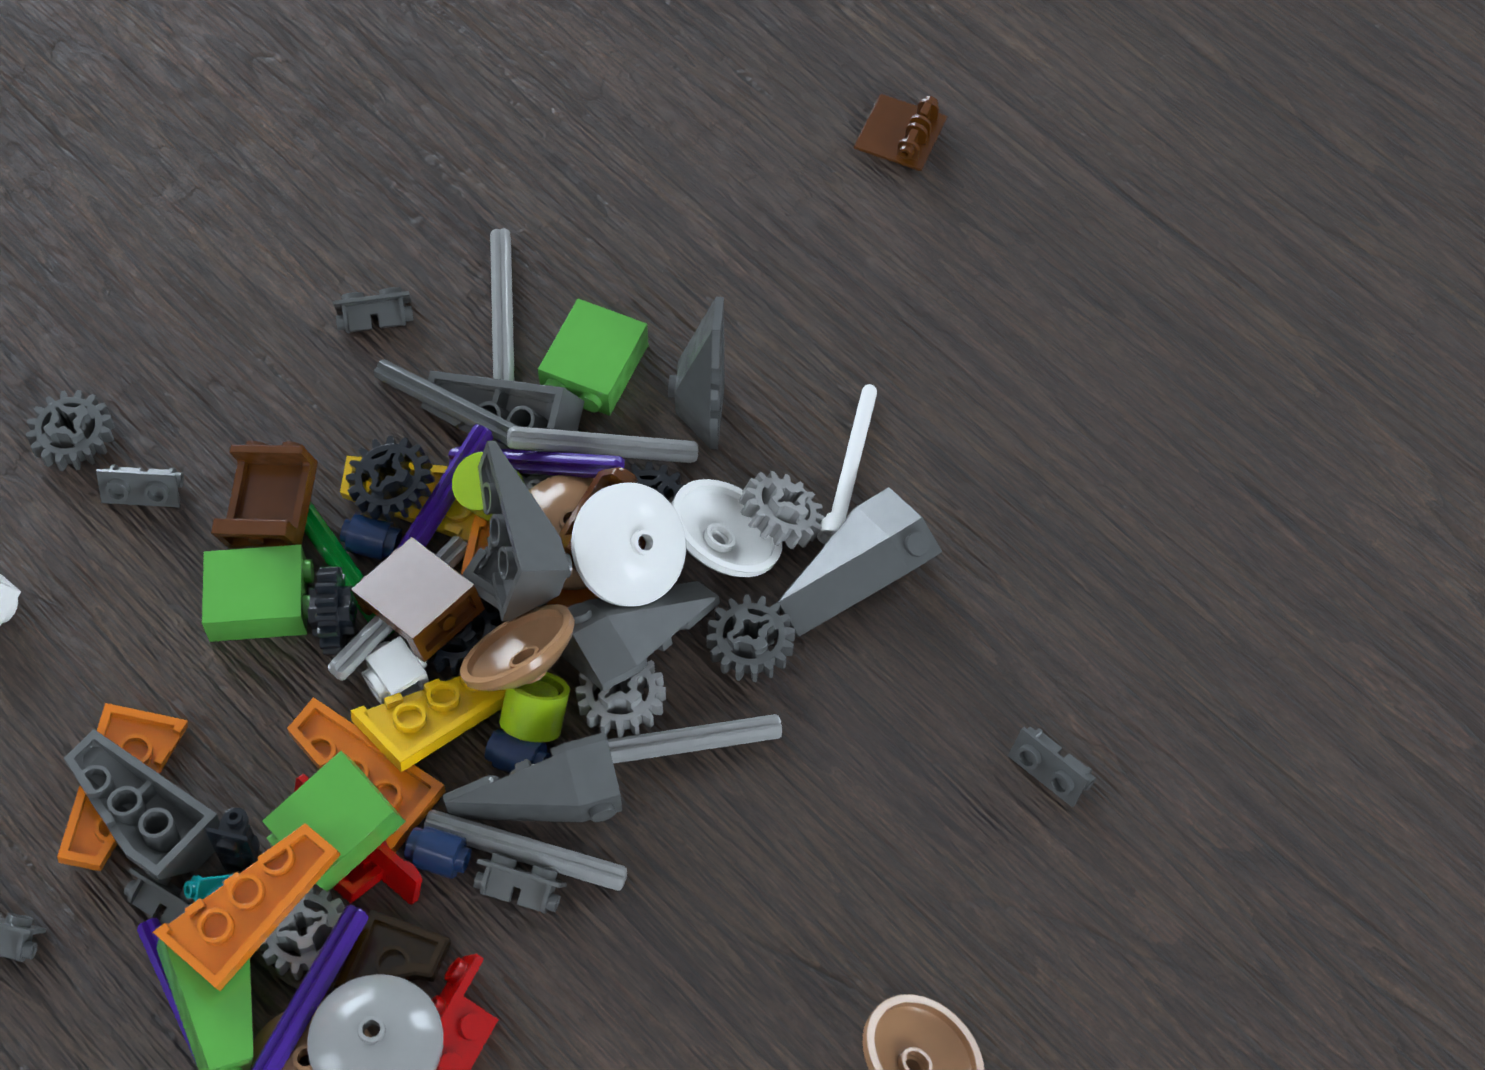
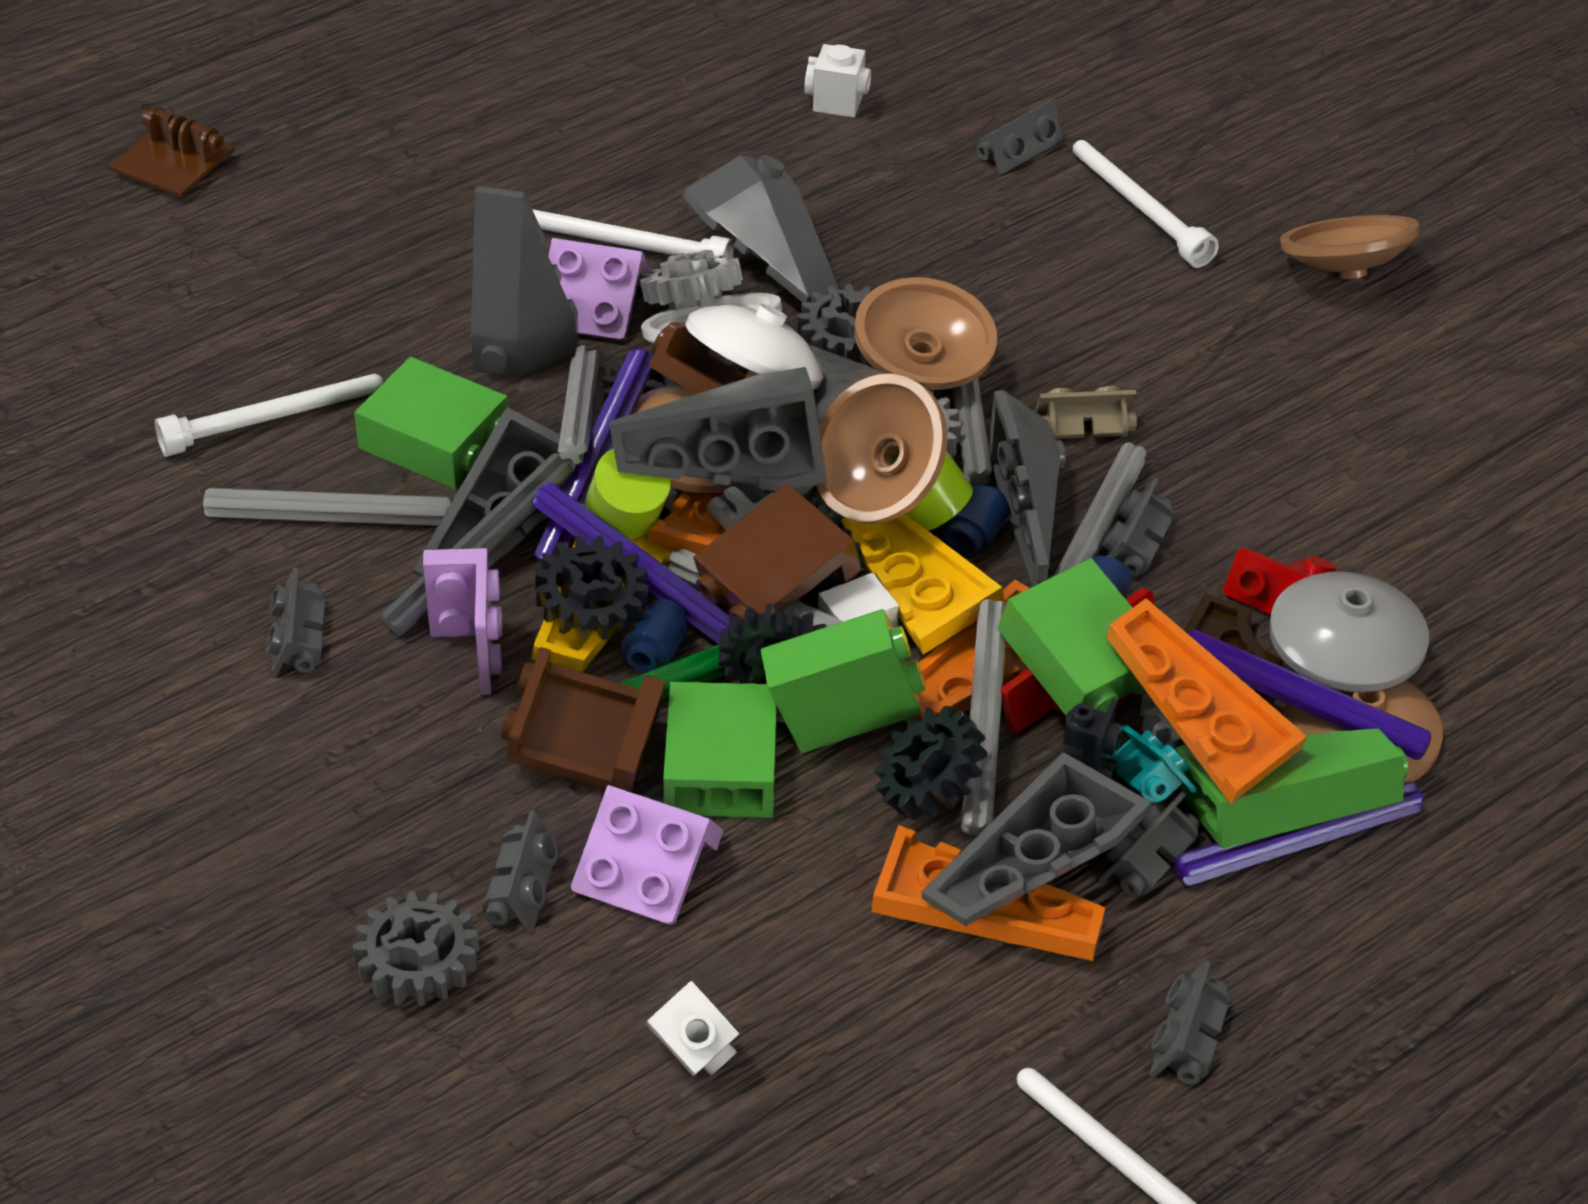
camera: 85 degrees left, 15 degrees down
none -> white piece [154,374,384,457]
none -> lavender bracket [423,548,502,695]
none -> lavender bracket [548,238,651,342]
none -> lavender bracket [571,785,724,925]
none -> bright green brick [761,608,926,753]
none -> white brick [804,44,871,118]
none -> medium nougat dish [854,277,997,390]
none -> black gear [874,706,988,820]
none -> light grey axle [961,599,1006,836]
none -> dark tan hinge [1035,386,1137,439]
none -> white piece [1073,140,1219,268]

